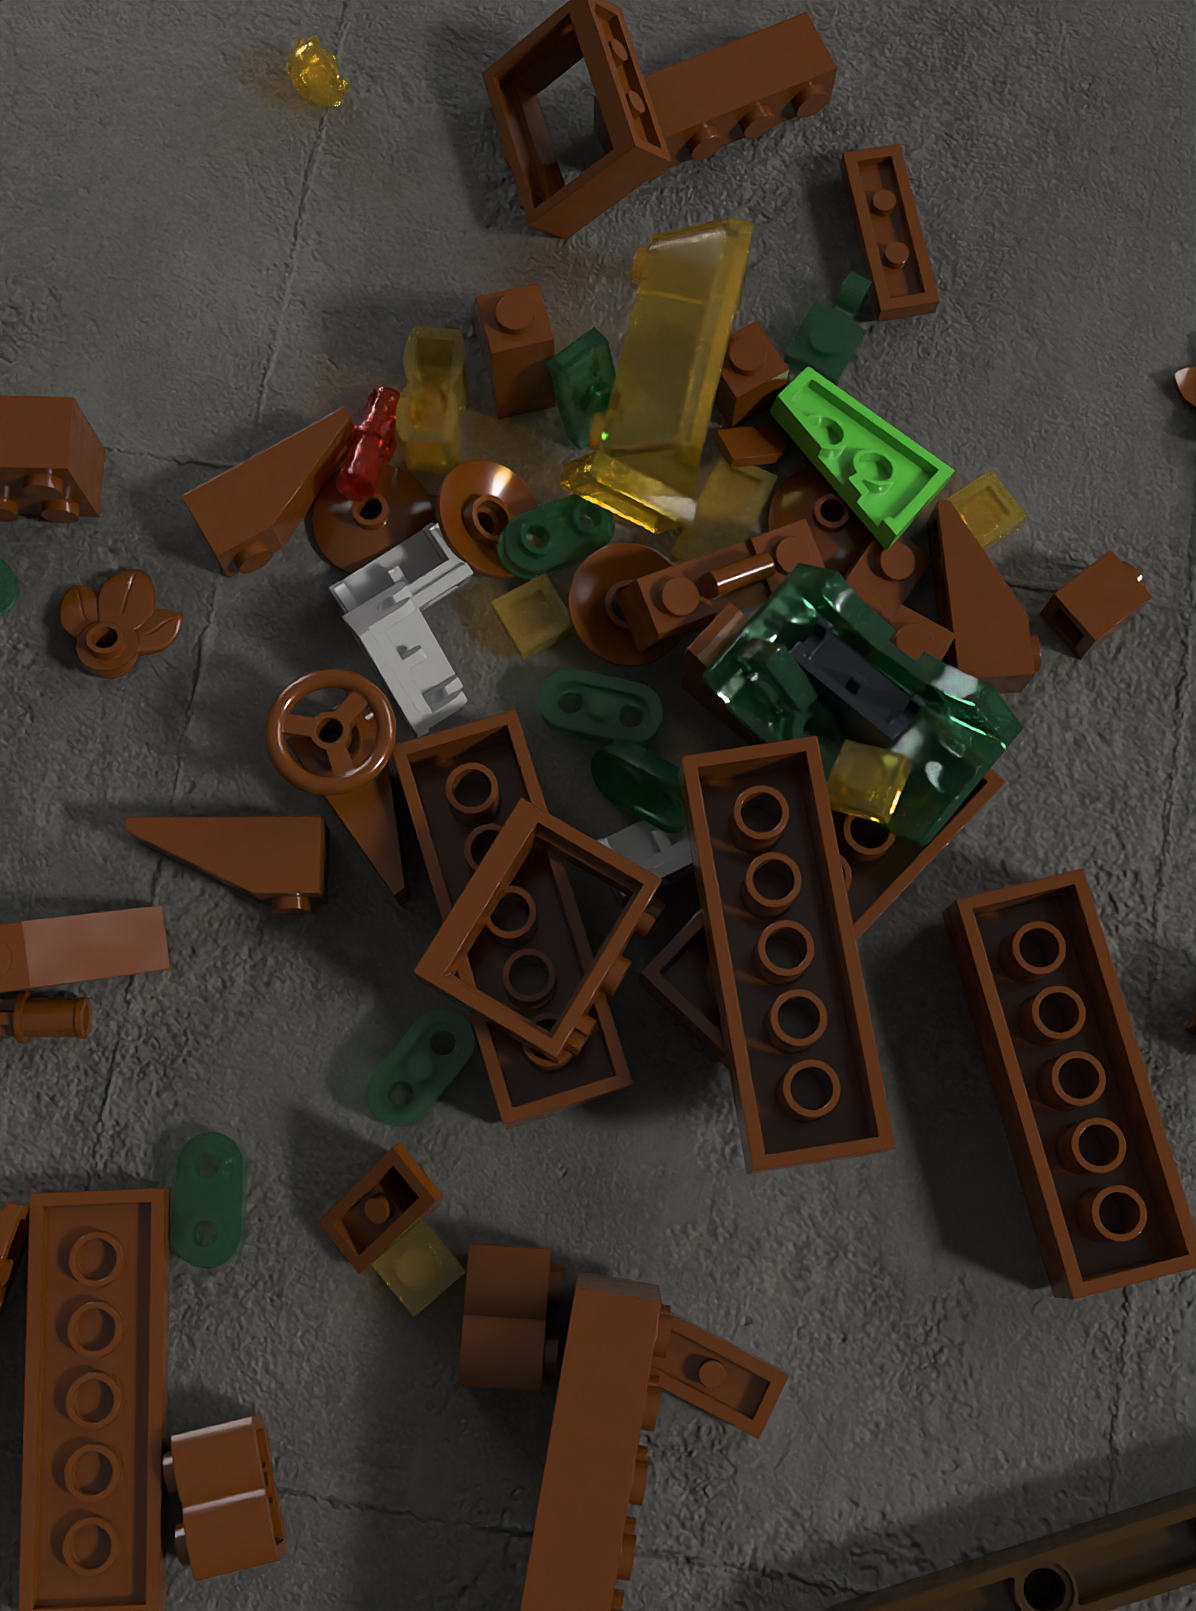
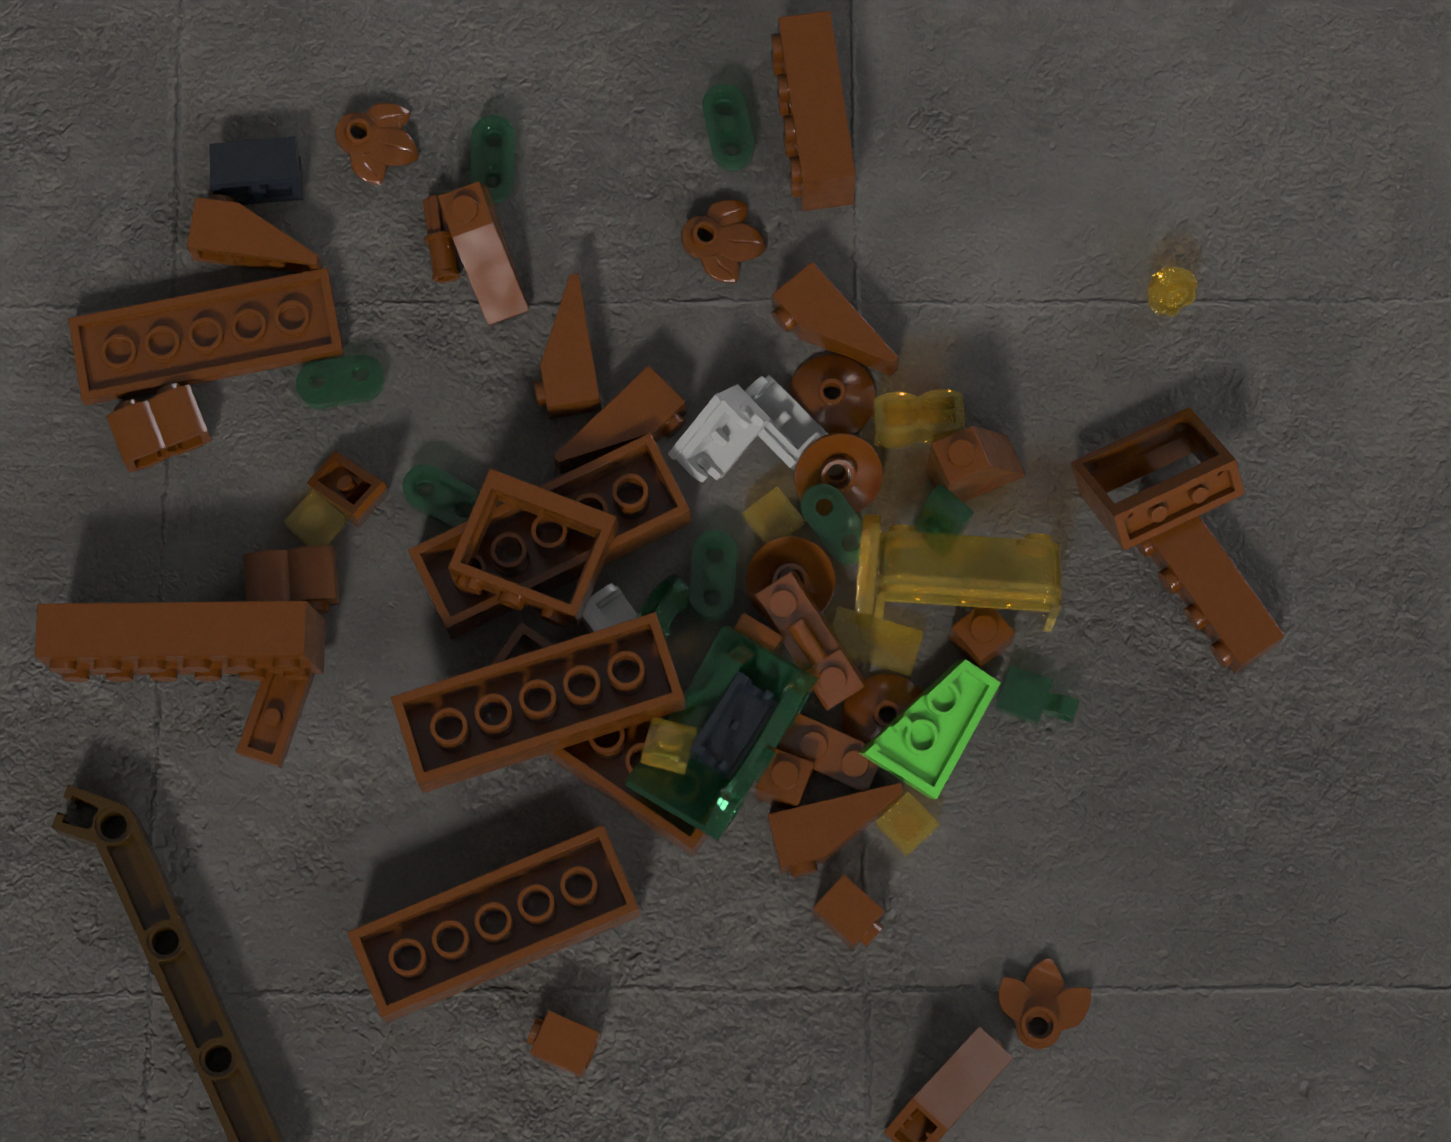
camera: 85 degrees right, 0 degrees up
reddish brown piece [264,669,396,796] -> none
clear red pin [336,386,407,502] -> none
reddish brown piece [713,425,788,468] -> none
reddish brown plate [840,143,939,322] -> none

